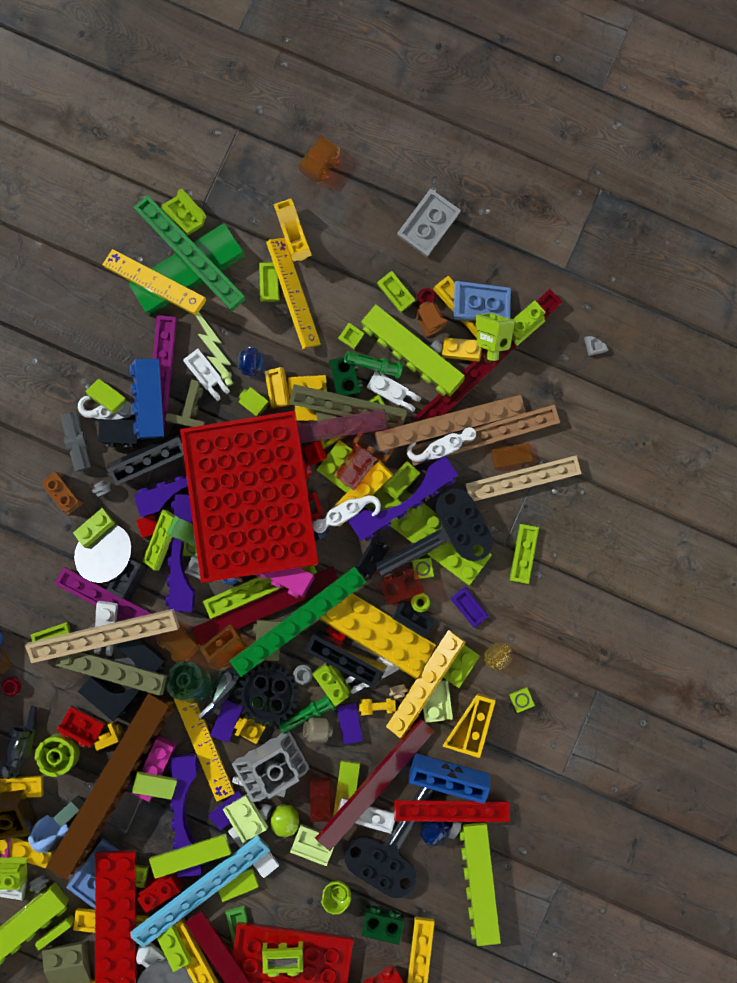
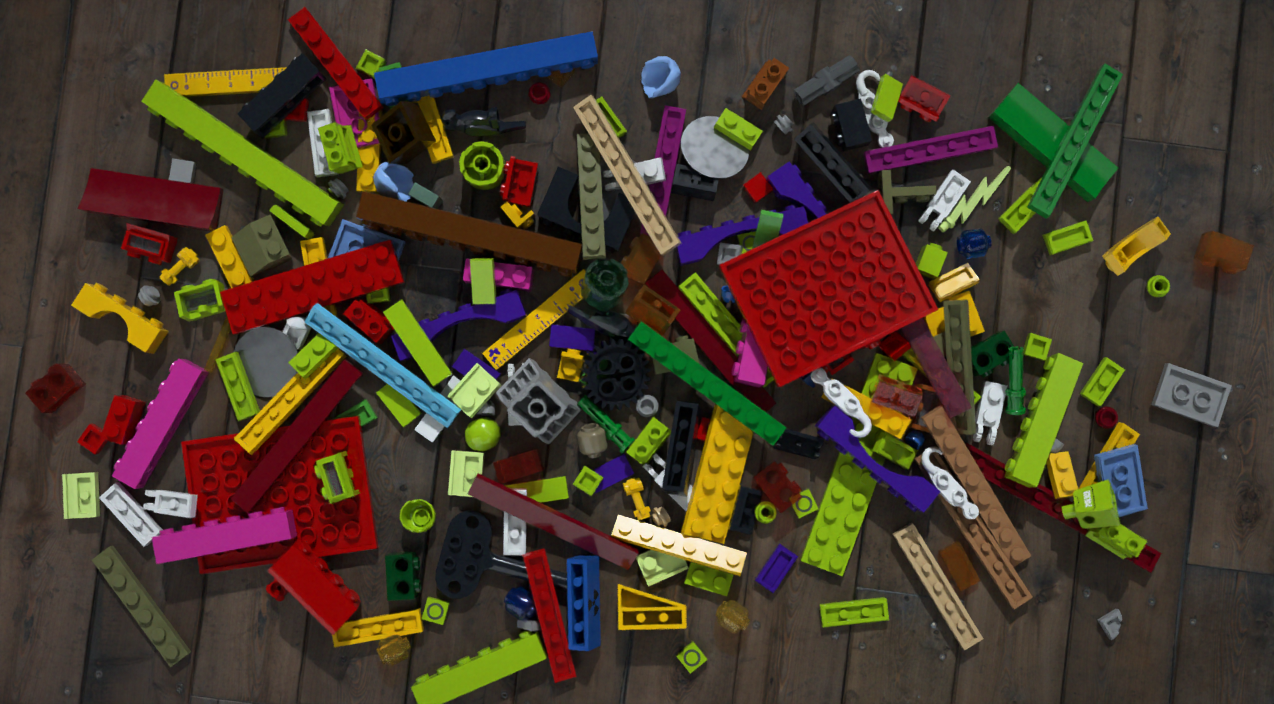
camera: 75 degrees right, 0 degrees up
yellow tile [102,249,206,316] -> none
blue brick [129,359,164,439] -> none
lime tile [143,510,175,571] -> none
lime bracket [161,189,206,236] -> none
yellow tile [266,238,321,349] -> none
black piece [375,488,493,577] -> none
dark orange window [416,301,448,338] -> none
none -> clear yellow head [376,634,411,667]
none -> lime tile [422,597,450,625]
none -> lime tile [573,466,603,496]
none -> light blue hair [641,56,681,98]
none -> red bracket [898,75,950,122]
none -> blue hinge [905,430,925,450]
none -> lime hinge [998,177,1042,234]
none -> lime plate [1147,275,1170,297]

